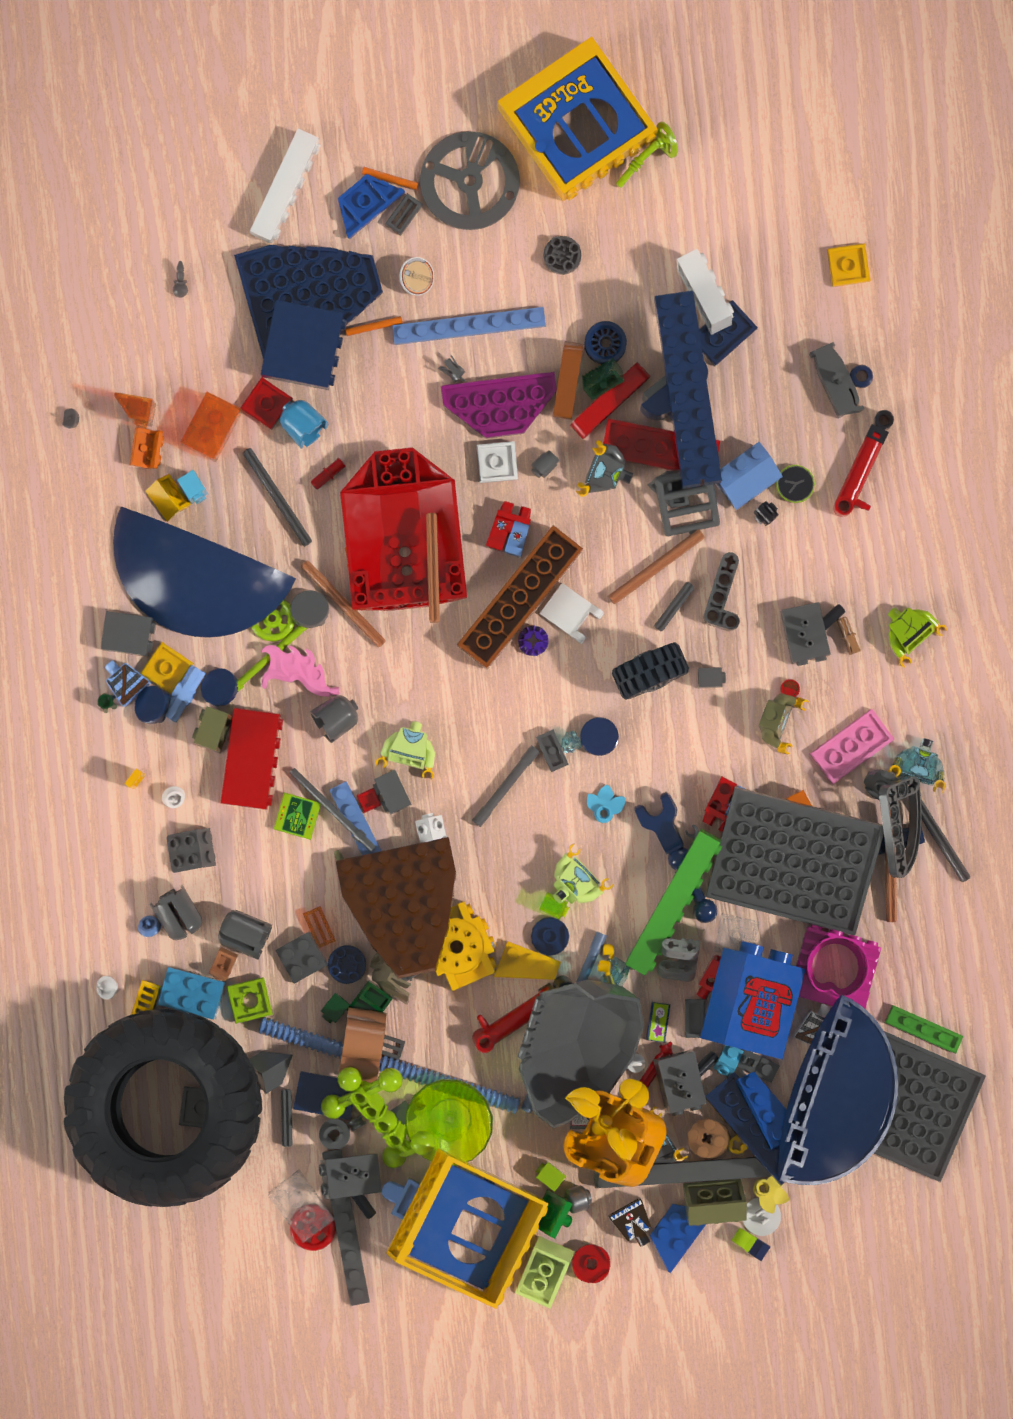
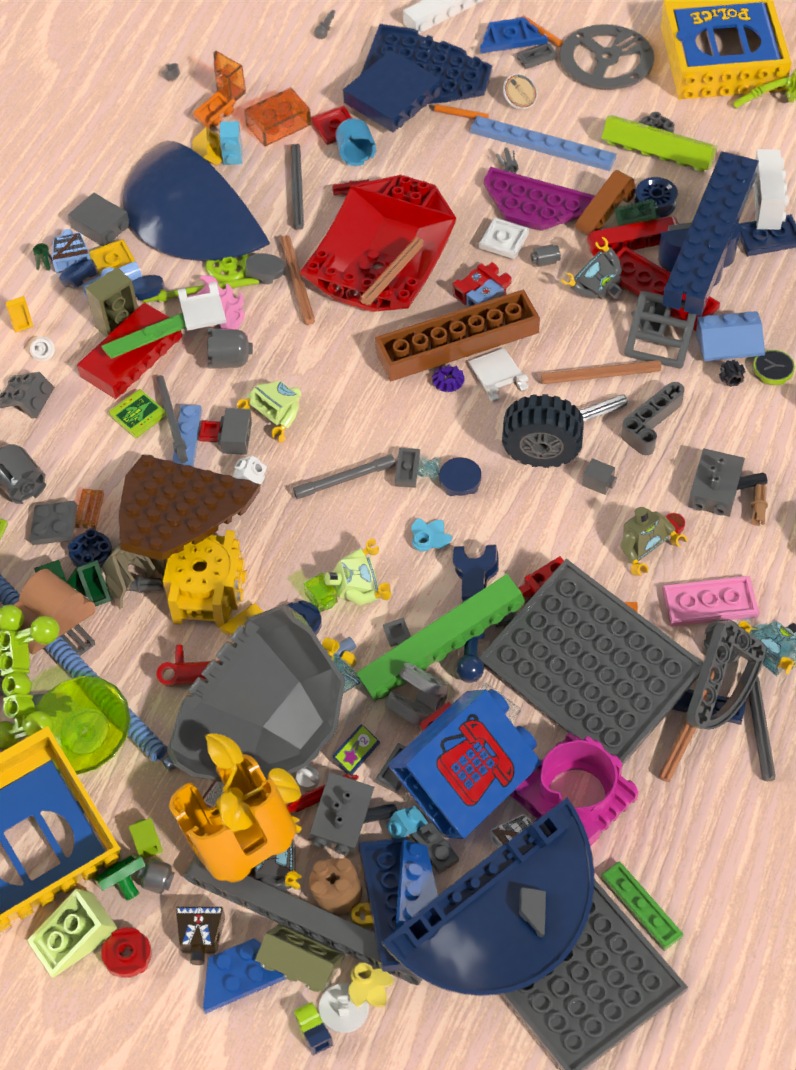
camera: 30 degrees right, 30 degrees down
none -> bright green piece [102,313,186,359]
none -> white flag [177,282,227,331]
none -> dark grey plate [383,617,411,647]
none -> dark grey tile [519,888,546,937]
none -> lime brick [601,115,717,172]

